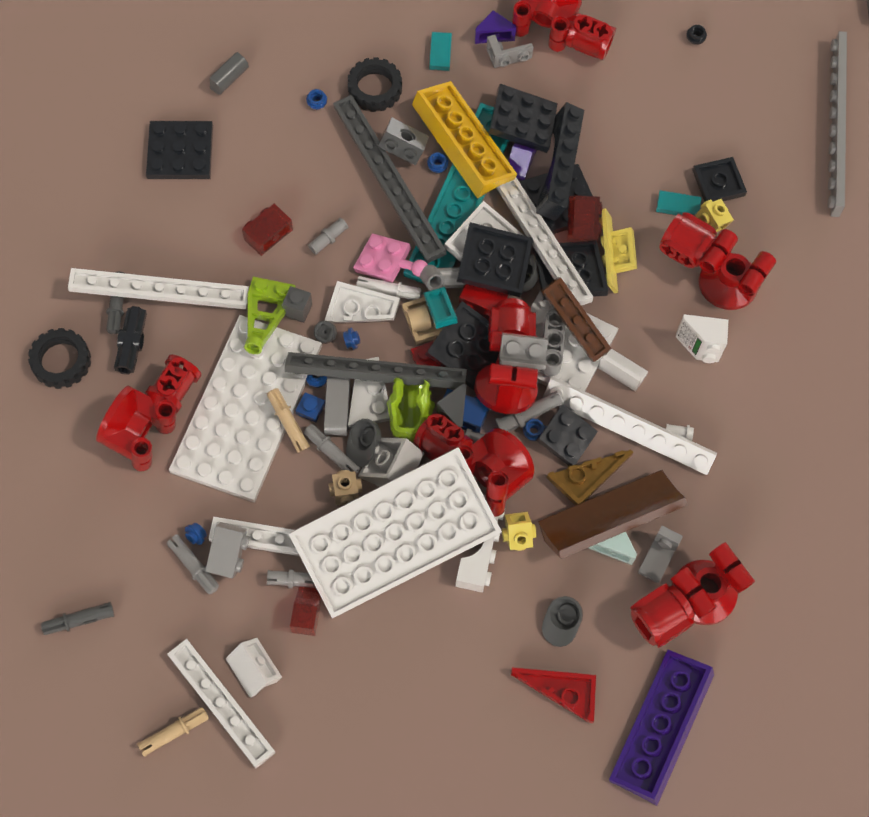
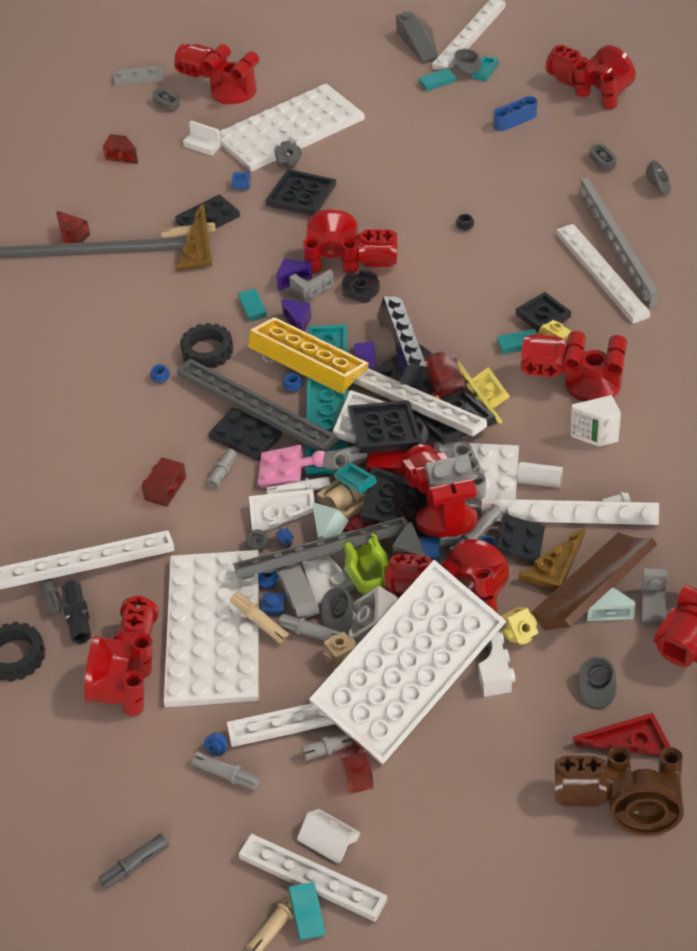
camera: 15 degrees left, 20 degrees down
black plate [146,121,213,179] -> none
light grey brick [205,522,250,578] -> none
dark grey brick [210,52,249,95] -> none
lime plate [244,277,296,354] -> none
dark grey brick [282,286,312,323] -> none
dark grey brick [378,117,429,165] -> none
black plate [488,84,558,153] -> none
reddish brown plate [541,277,612,362] -> none
none -> black plate [208,408,283,461]
none -> dark purple slope [281,299,312,332]
none -> teal tile [287,882,326,941]
none -> light aqua slope [312,503,349,539]
none -> black plate [342,270,380,303]
none -> reddish brown piece [555,746,684,836]
none -> white plate [557,224,650,324]

